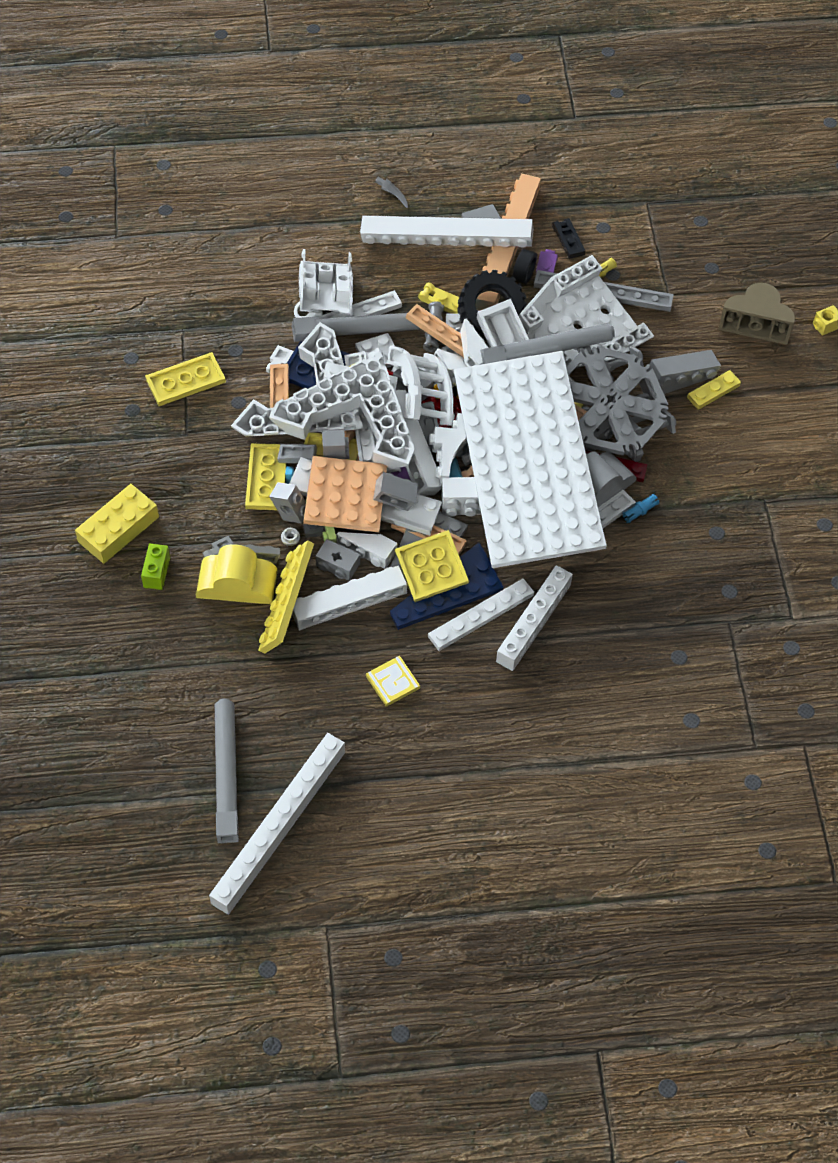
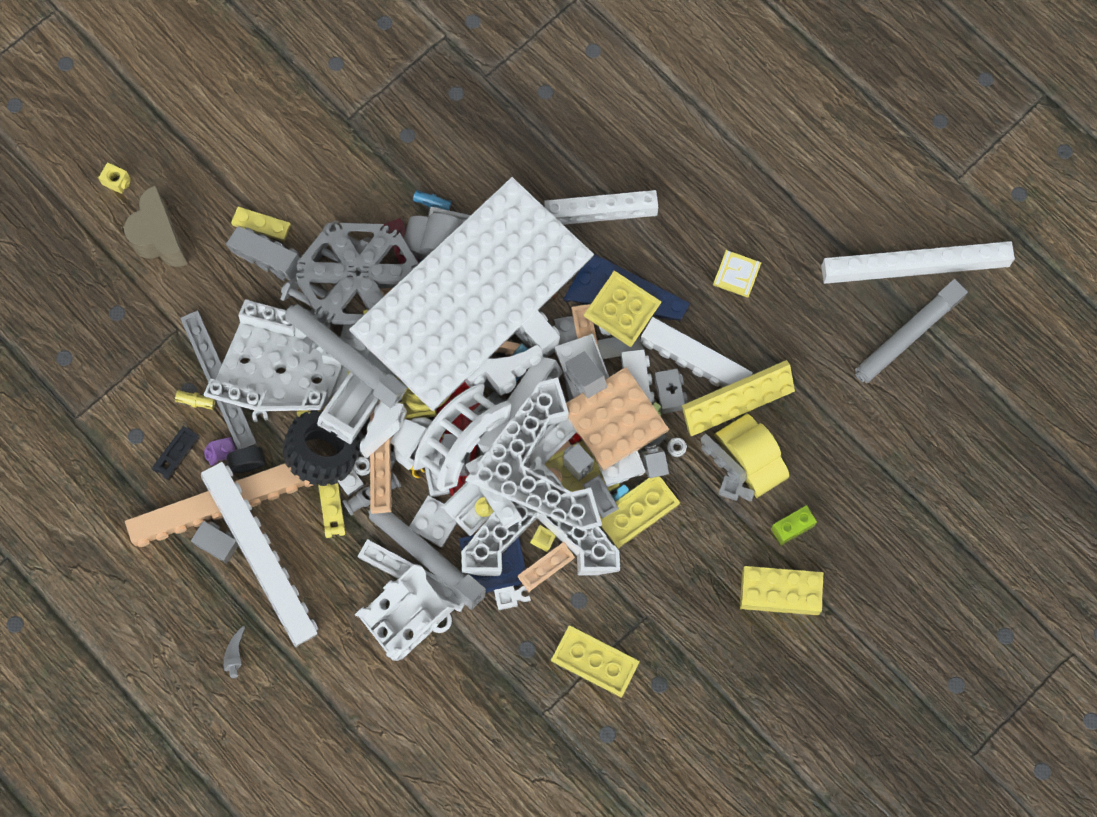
camera: 125 degrees left, 15 degrees up
white plate [428,579,534,651] -> none

